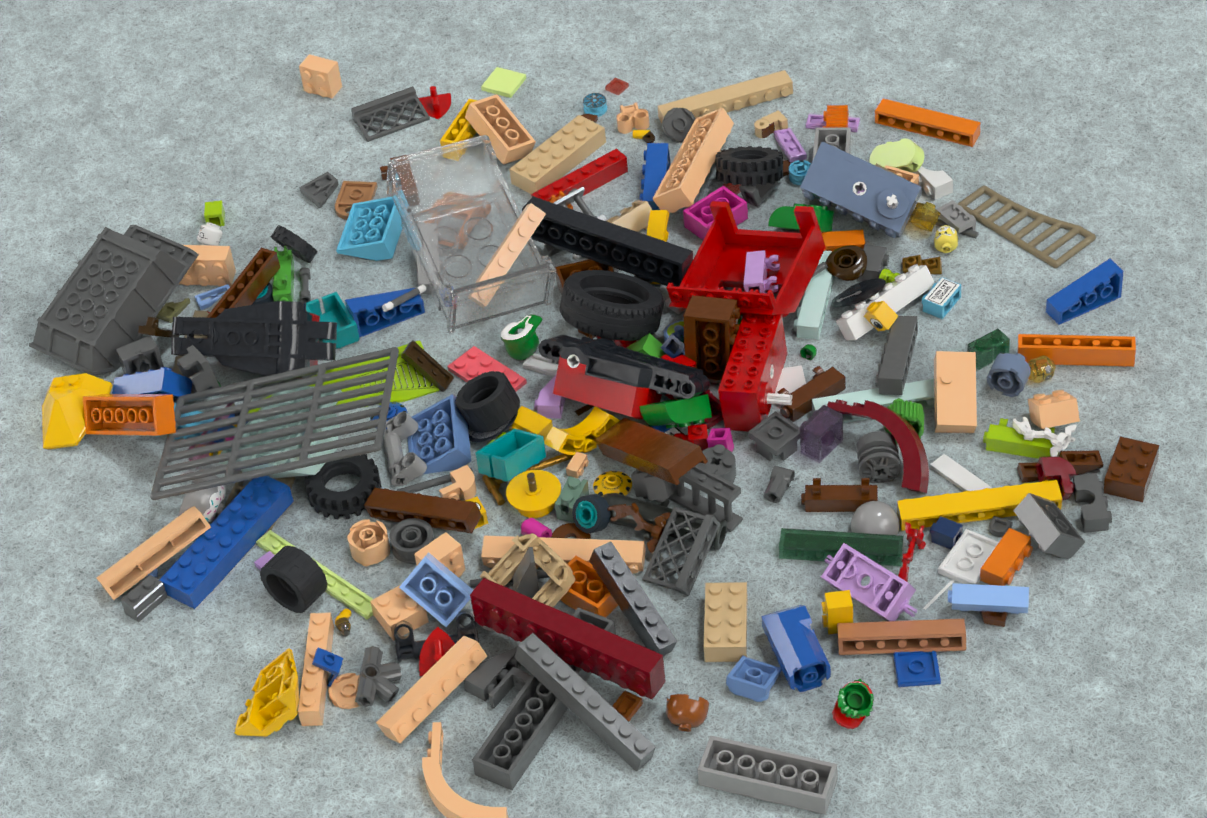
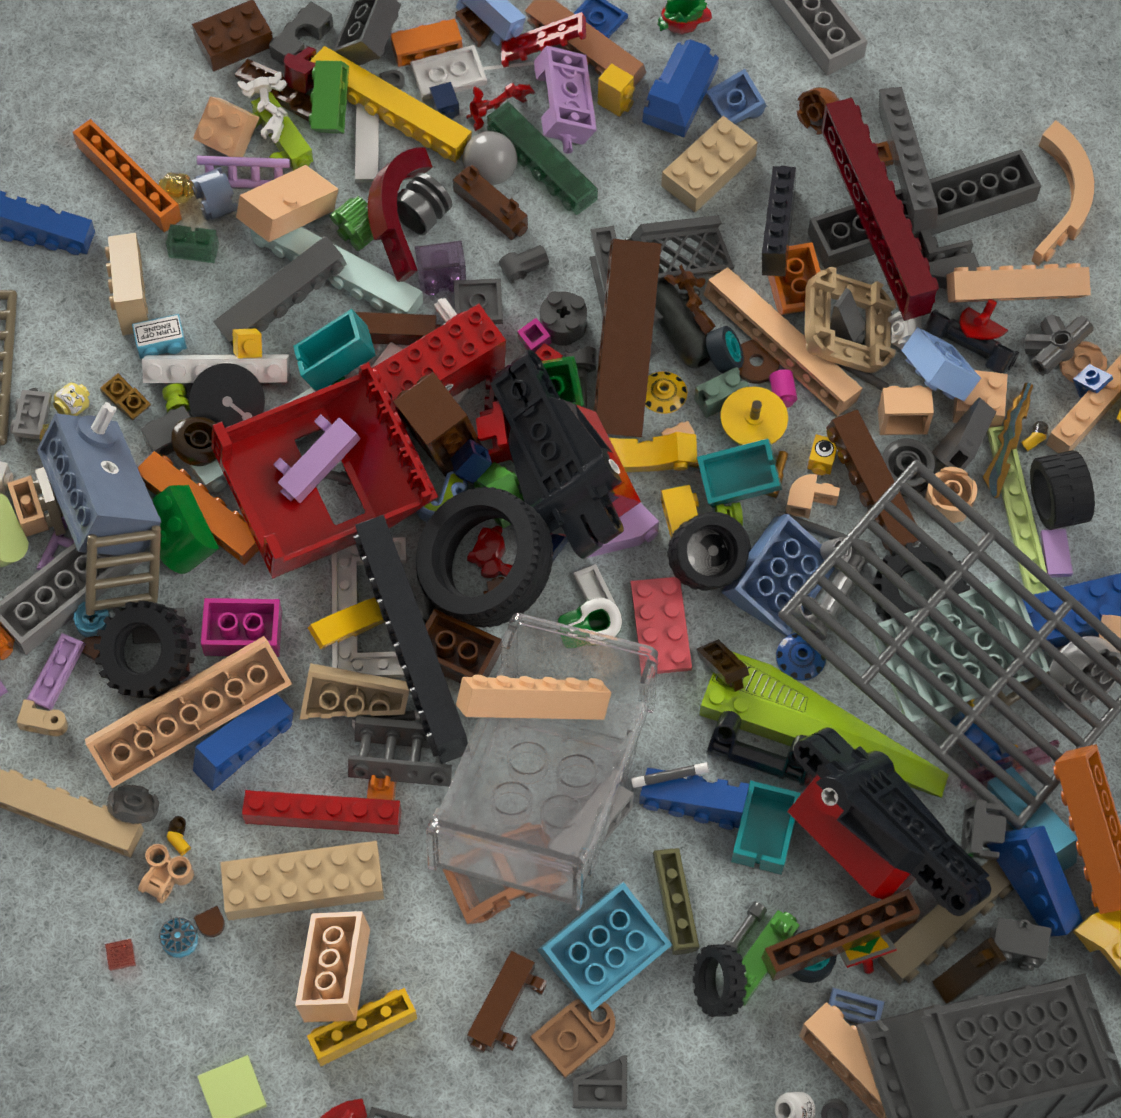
camera: 145 degrees left, 20 degrees up
none -> dark tan bar [85,525,161,615]
none -> tan wedge [105,233,148,335]
none -> lavender bar [197,156,290,188]
none -> teal piece [293,309,376,391]
none -> bright green brick [309,60,349,134]
none -> red hinge [501,12,586,68]
none -> olive brick [653,848,700,955]
none -> black piece [706,711,808,786]
none -> dark grey slope [932,397,996,470]
none -> pearl gold sword [982,382,1033,498]

